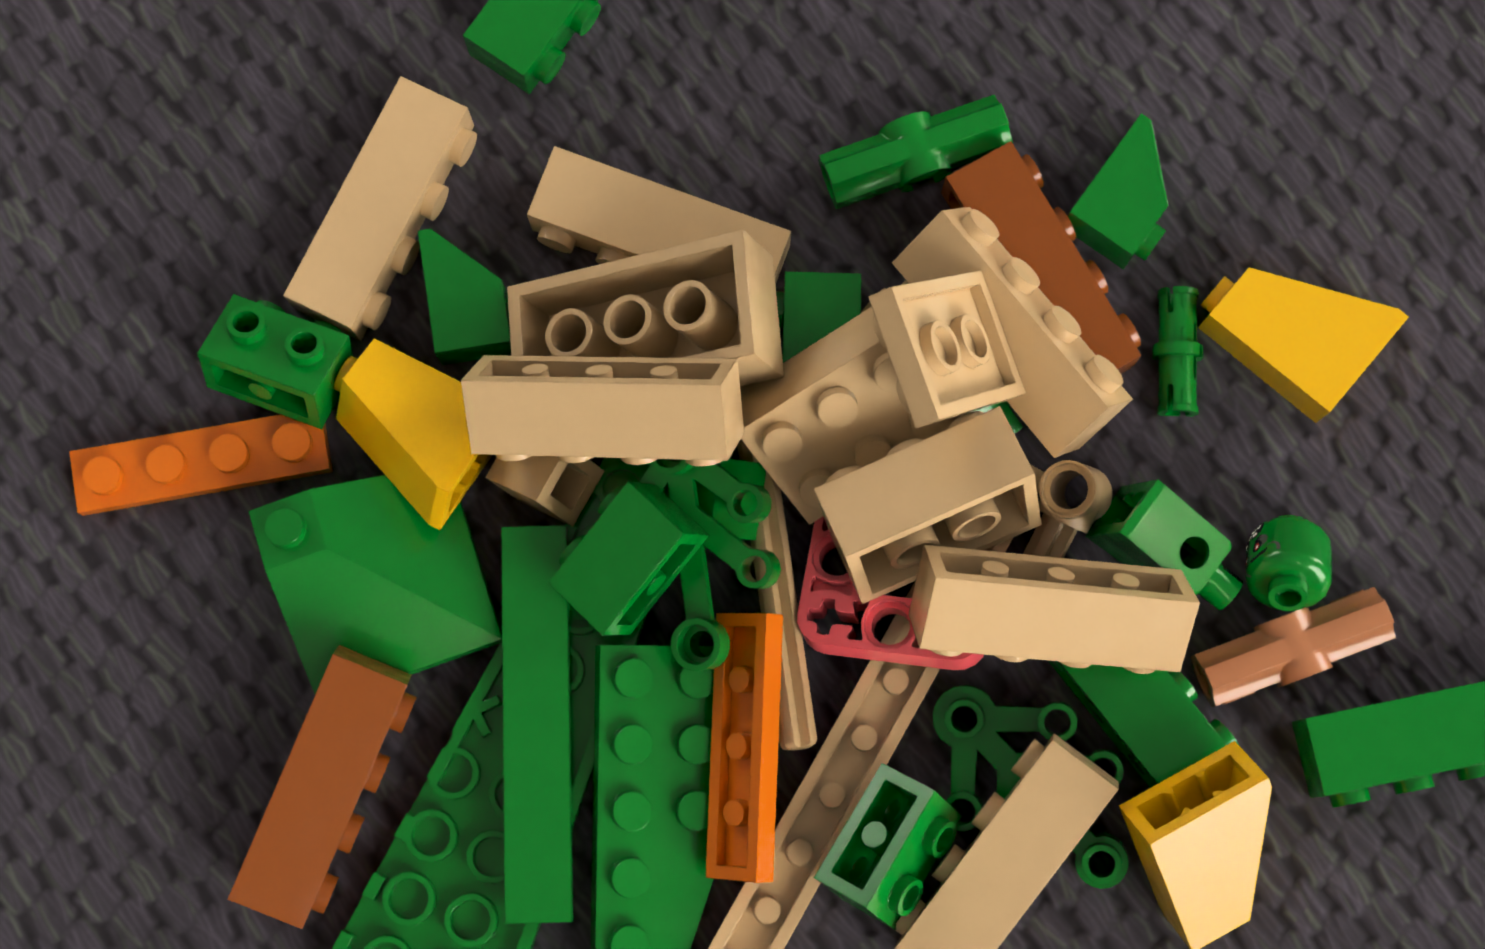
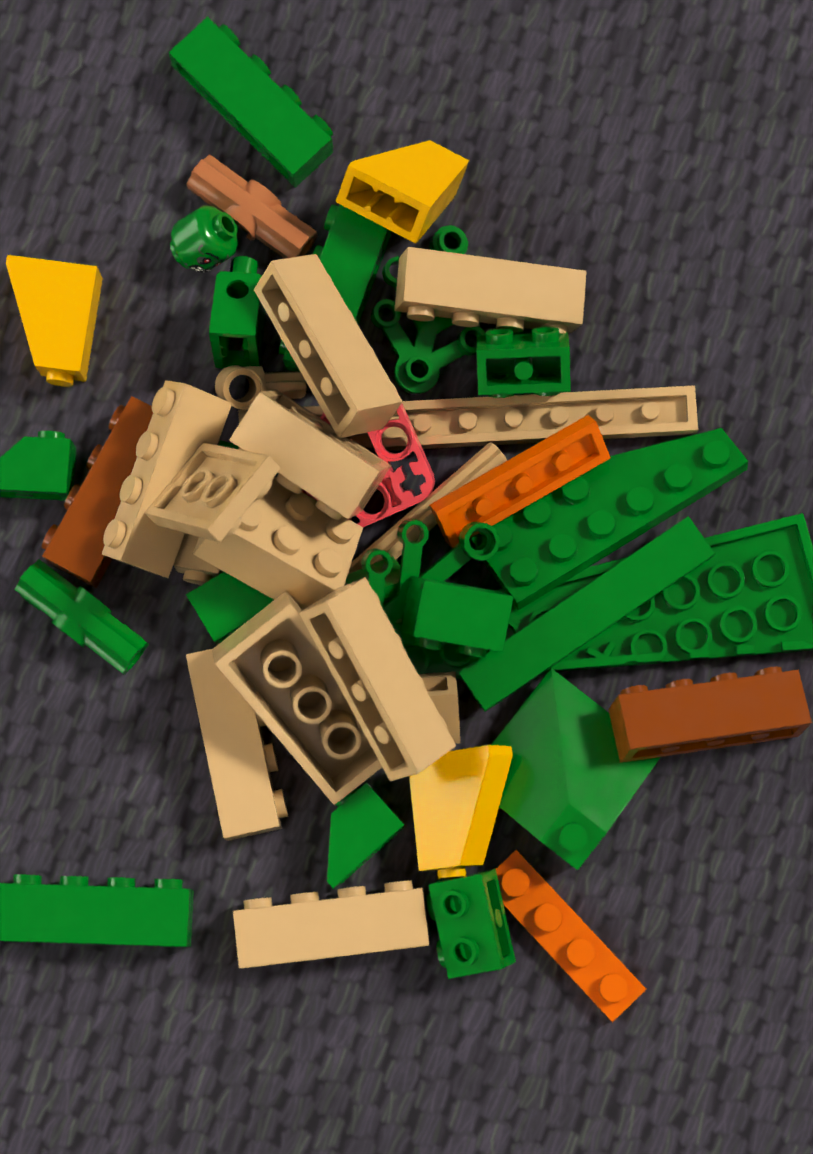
camera: 120 degrees left, 0 degrees up
green pin [1152,286,1203,417] -> none

